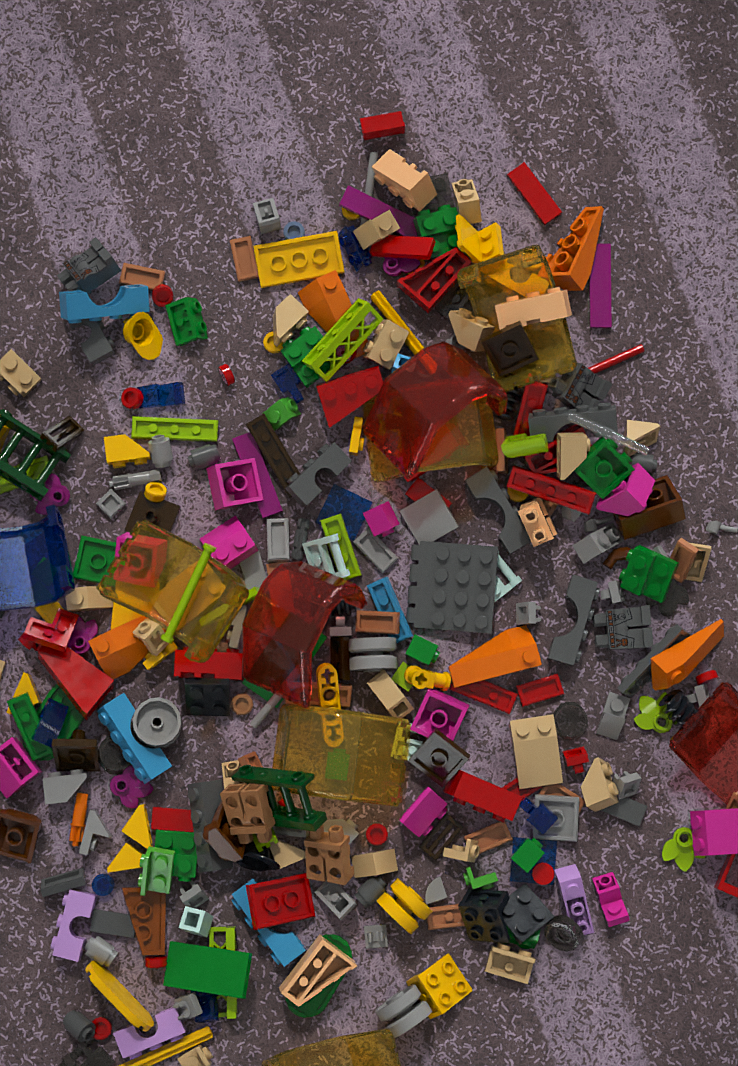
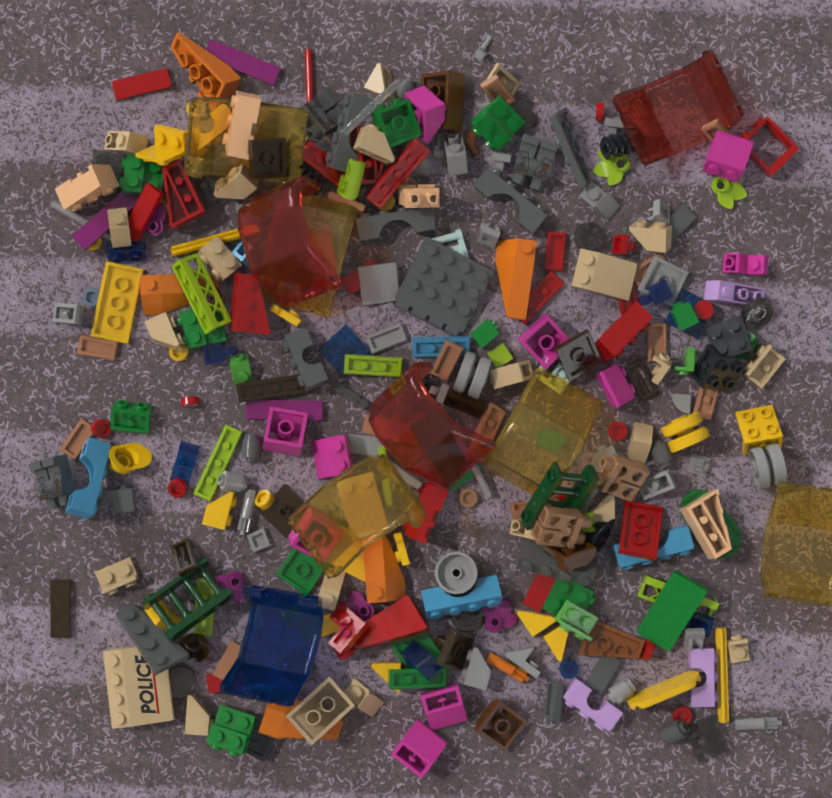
camera: 70 degrees left, 5 degrees up
tan bracket [132,618,169,656] -> none
lime bar [161,543,216,644] -> none
light grey tile [179,881,209,909] -> none
light aqua brick [179,906,214,938] -> none
black plate [185,678,231,716] -> none
light grey tile [267,518,290,562] -> none
light aqua plate [302,533,350,585] -> none
yellow beam [316,663,344,747] -> none
red panel [360,111,405,140] -> none
dark pink brick [363,501,400,537] -> none
yellow connector [404,665,451,691] -> none
orange wedge [651,619,724,691] -> none

